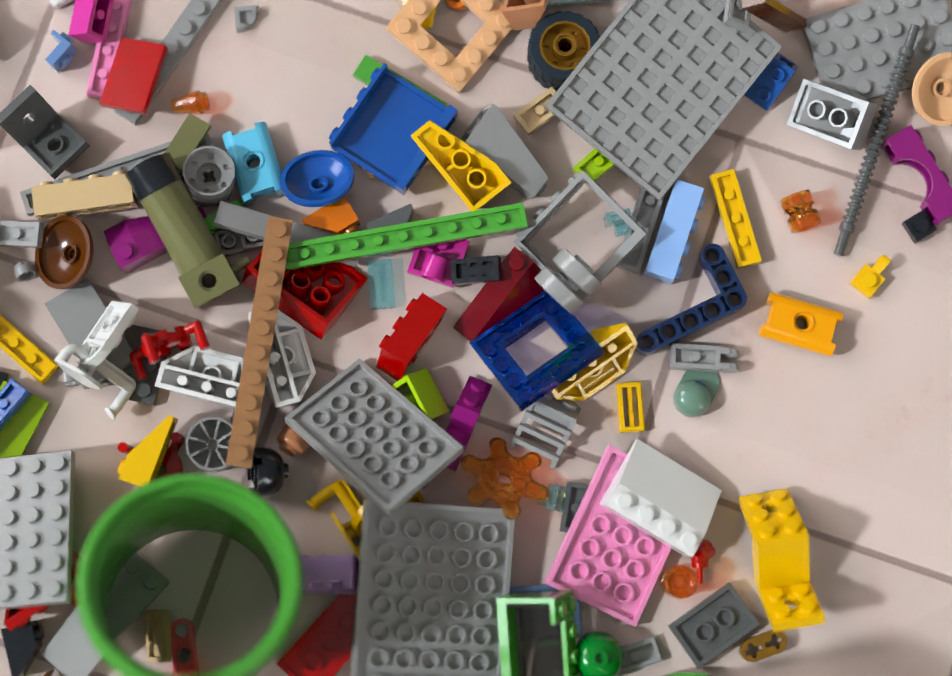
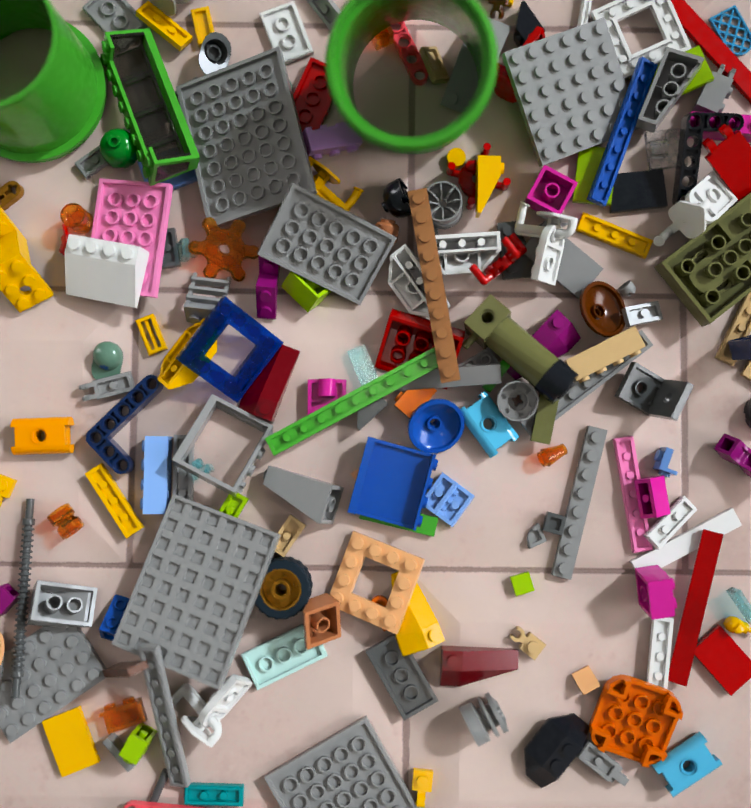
camera: 160 degrees right, 5 degrees up
red tile [99,37,168,115] -> none
red wedge [376,293,447,381] -> none
yellow wedge [411,120,512,211] -> none
black tile [451,255,502,285] -> none
light grey wheel [534,247,602,315] -> none
dark grey plate [668,582,760,669] -> none
none -> light blue slope [425,472,475,527]
none -> dark pink brick [524,165,578,214]
none -> dark grey plate [542,511,567,536]

